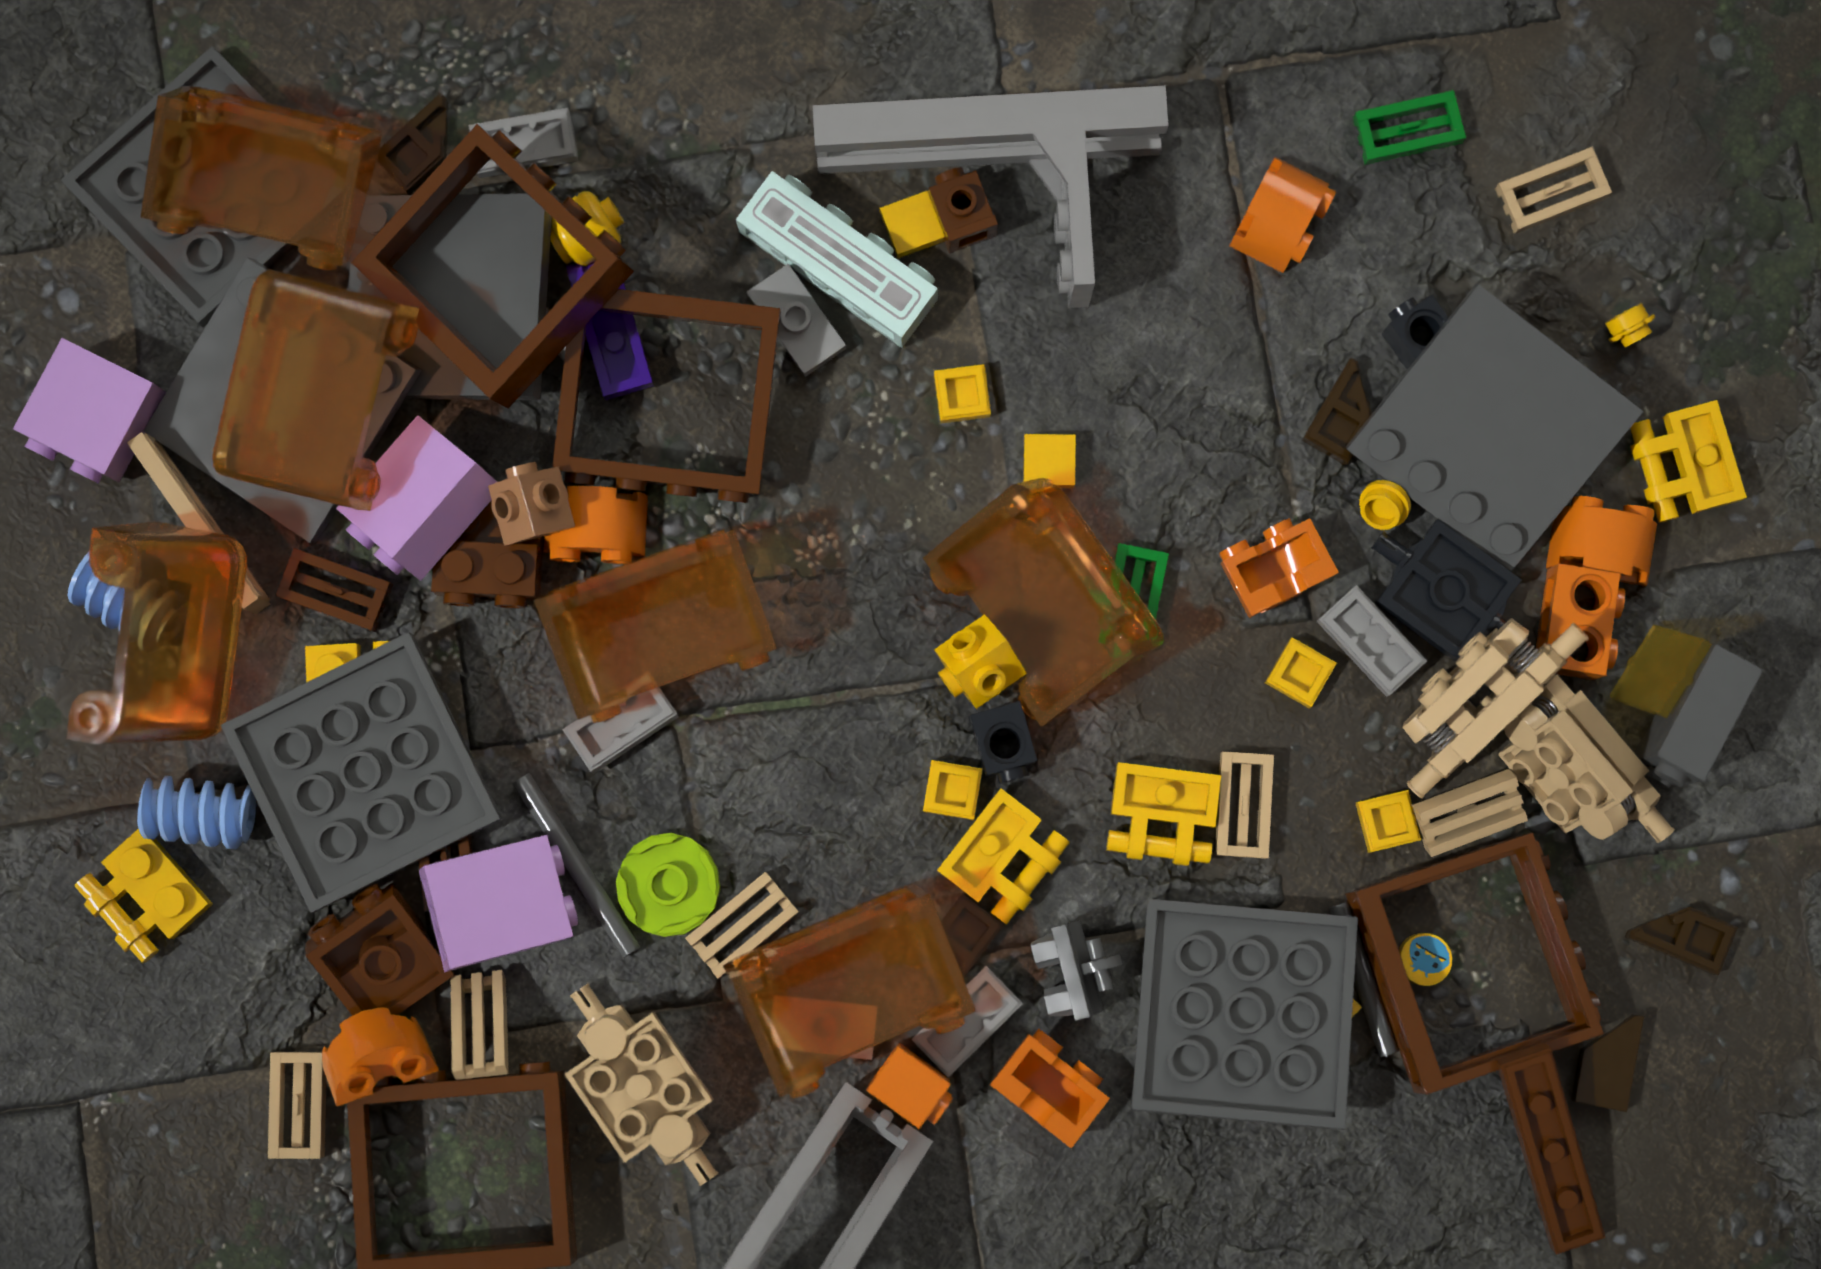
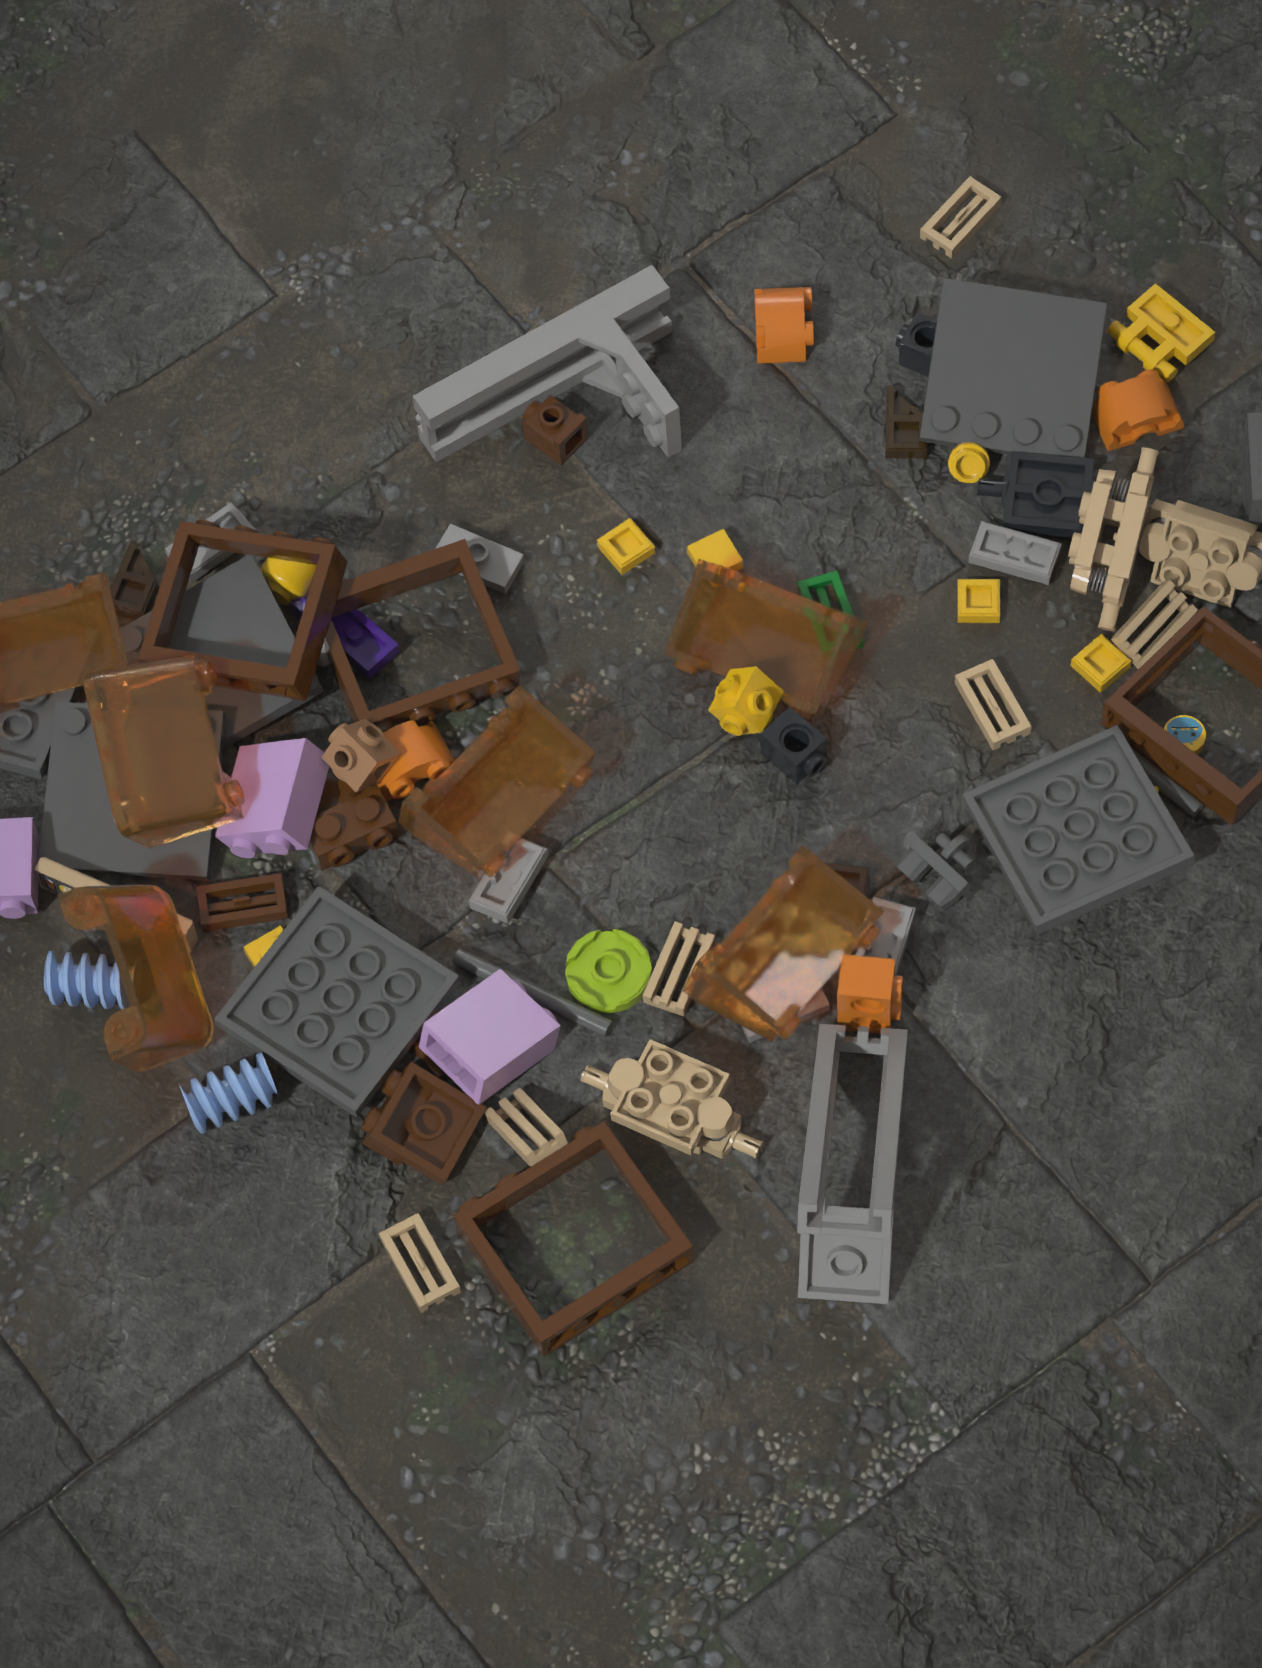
camera: 25 degrees left, 20 degrees down
yellow plate [75,828,213,964] -> none
orange cylinder [322,1007,439,1106] -> none
light aqua brick [736,171,938,348] -> none
yellow tile [880,191,945,258] -> none
yellow tile [923,760,982,820] -> none
yellow plate [937,788,1070,925] -> none
orange cylinder [990,1028,1110,1149] -> none
yellow plate [1106,762,1221,866] -> none
orange cylinder [1219,518,1339,618] -> none
green tile [1353,90,1466,165] -> none
orange brick [1536,563,1625,680] -> none
yellow plate [1605,303,1655,347] -> none
clear yellow piece [1609,624,1712,718] -> none

